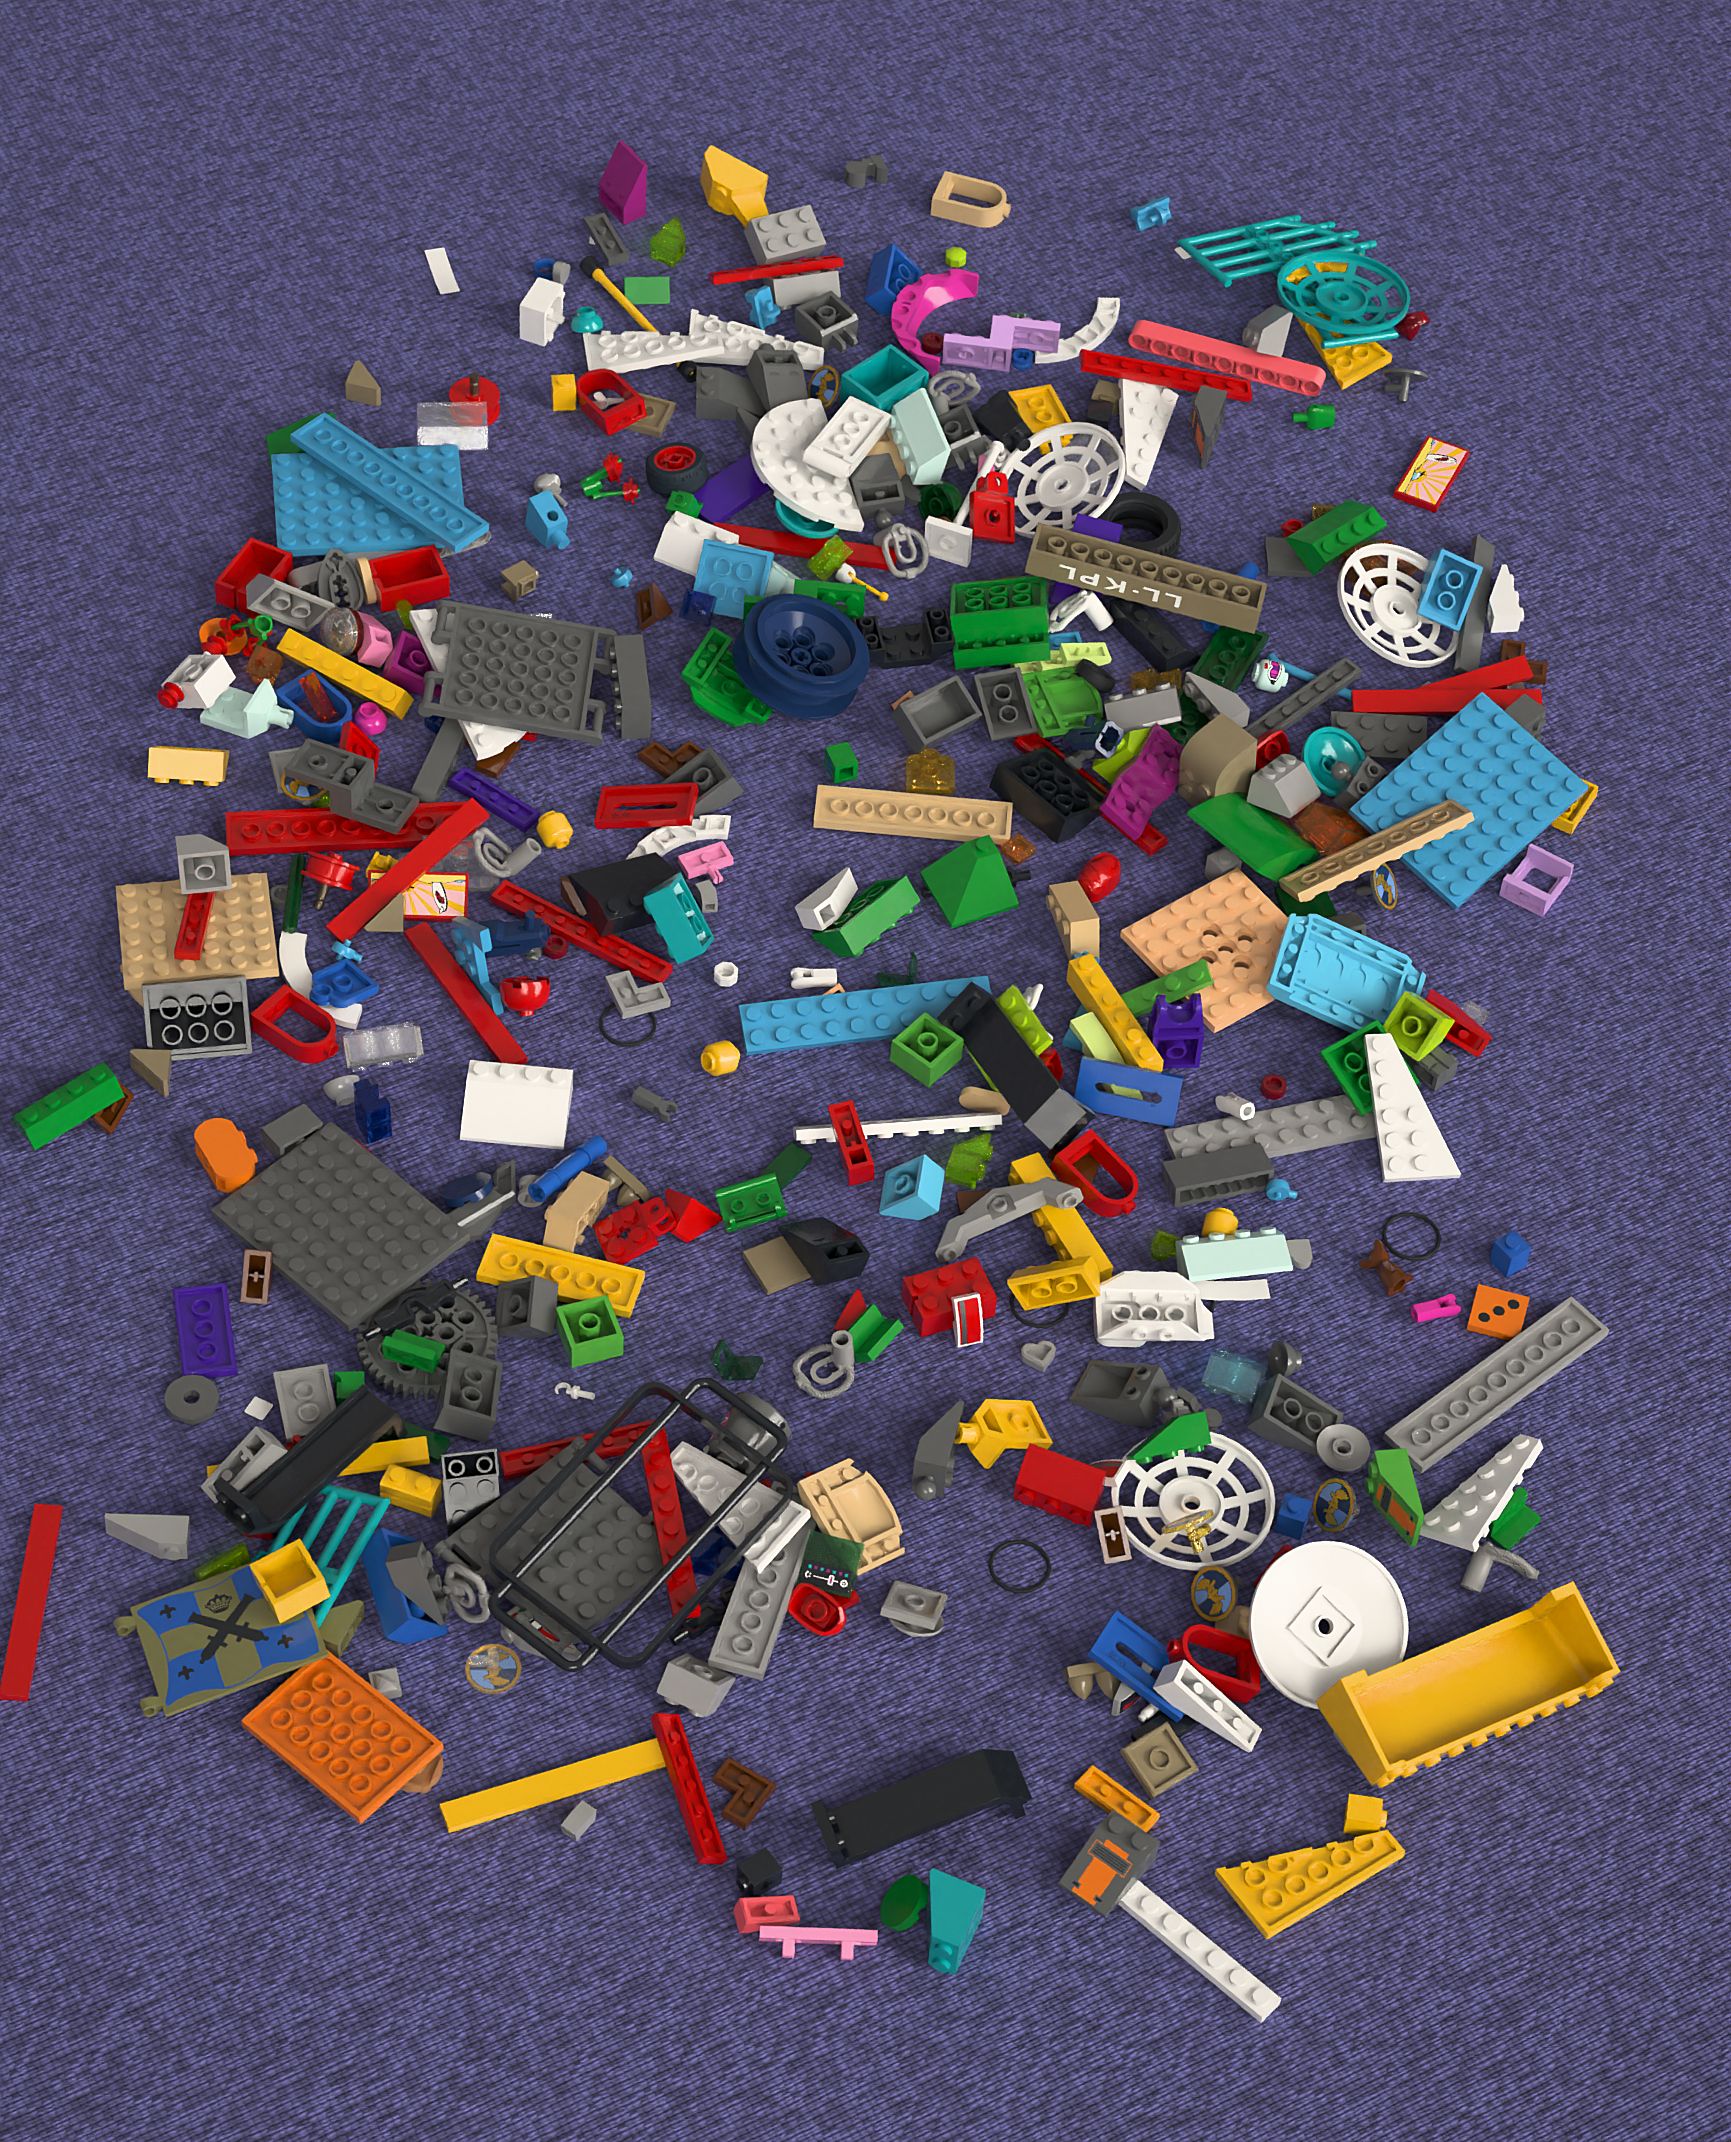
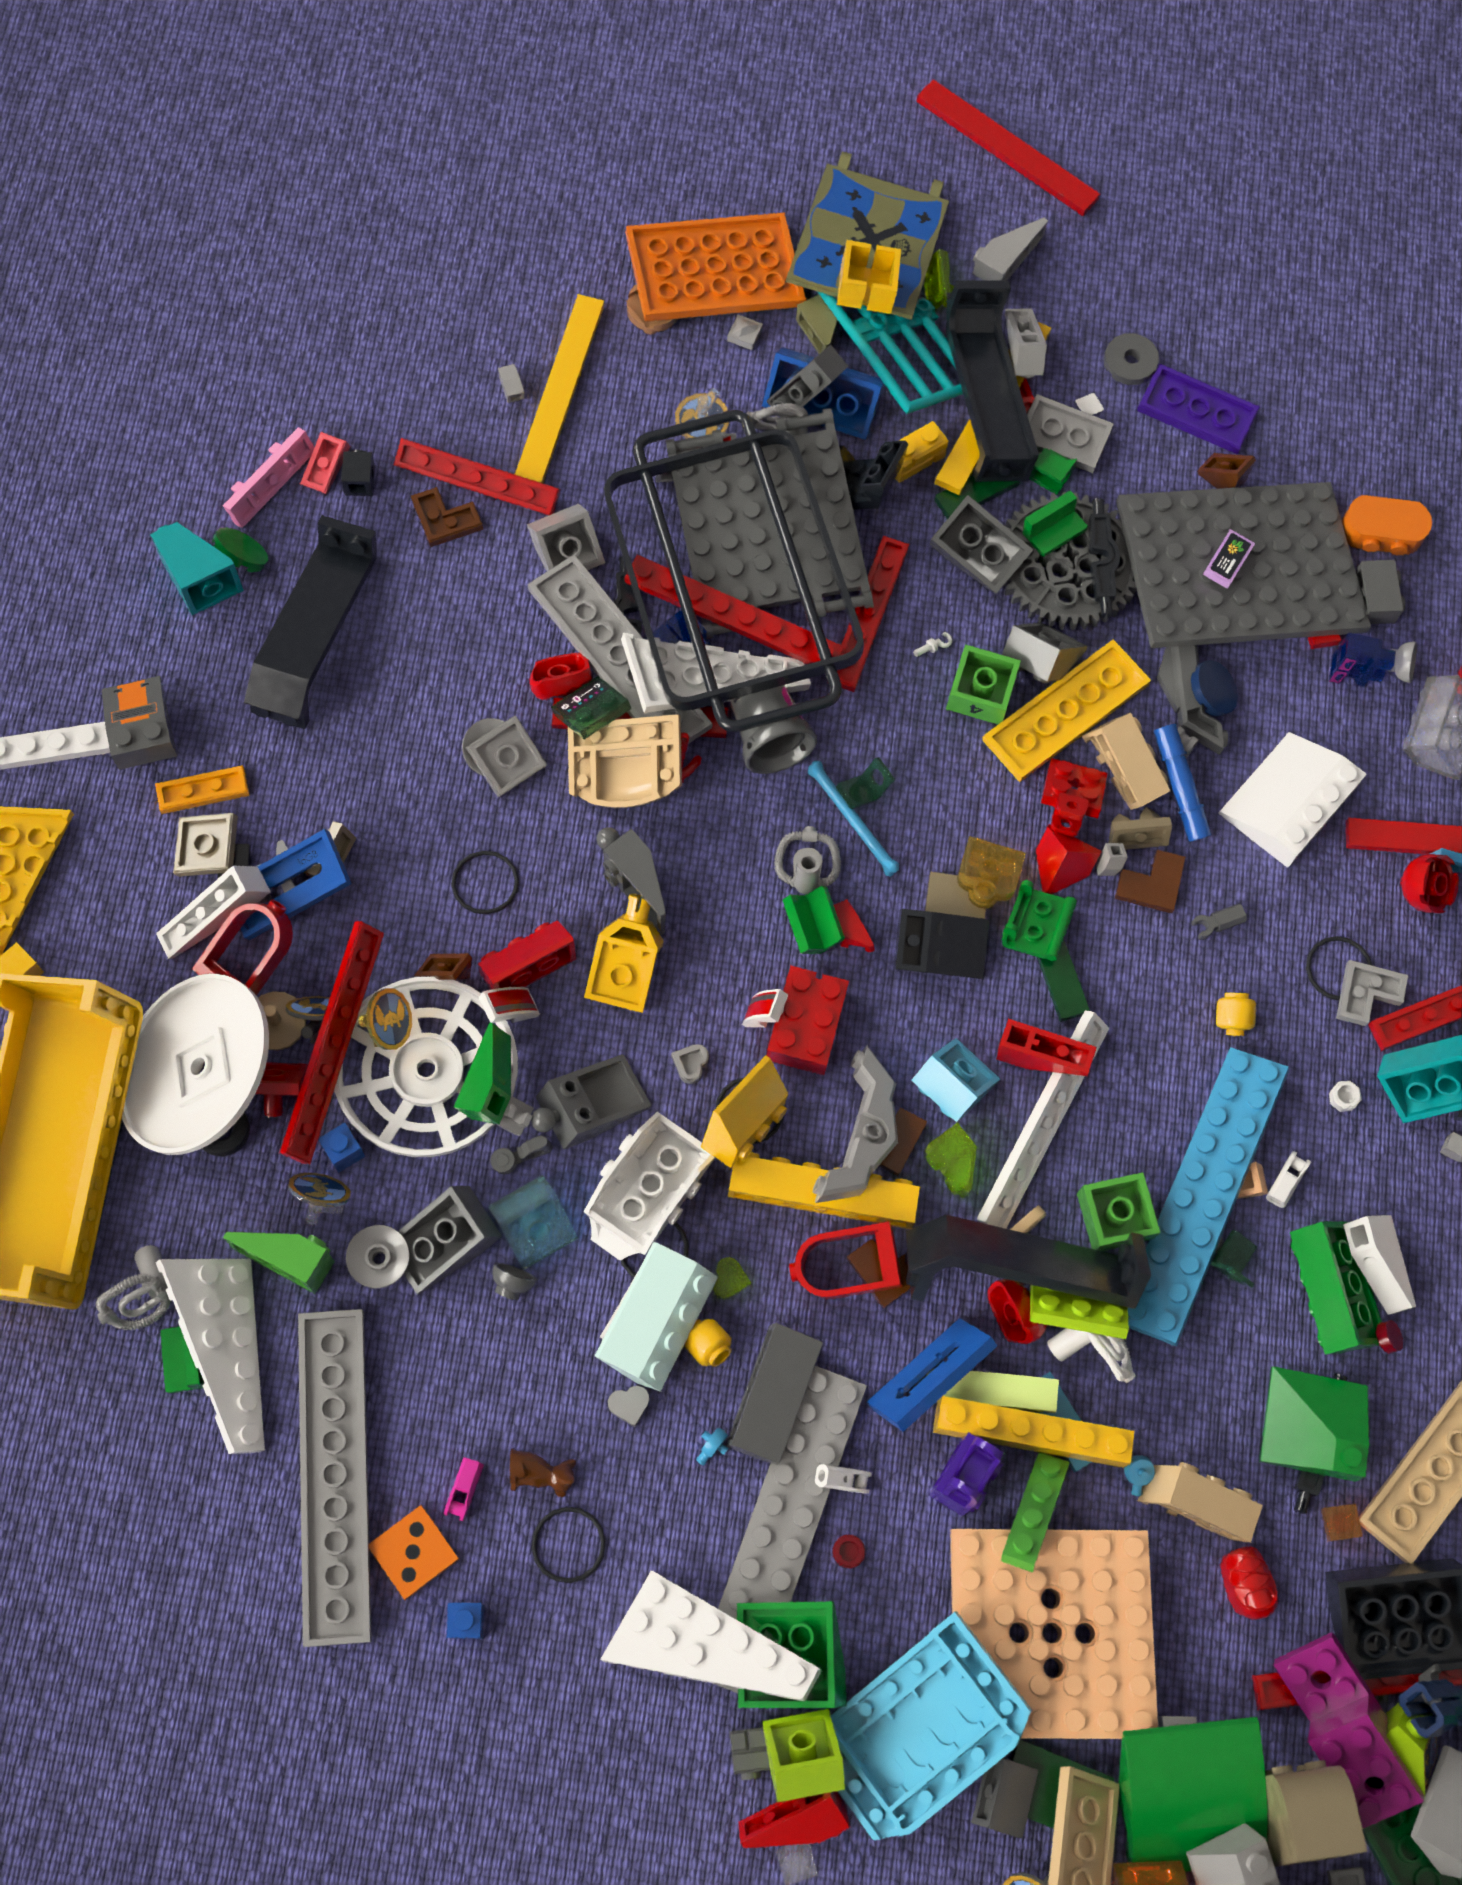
camera: 125 degrees right, 20 degrees up
none -> red tile [280,921,384,1164]
none -> dark azure piece [808,760,899,877]
none -> clear yellow plate [957,836,1026,908]
none -> light grey piece [1096,843,1128,876]
none -> reddish brown tile [1114,849,1186,914]
none -> tile [1203,529,1255,589]
none -> dark red tile [1376,1320,1403,1354]

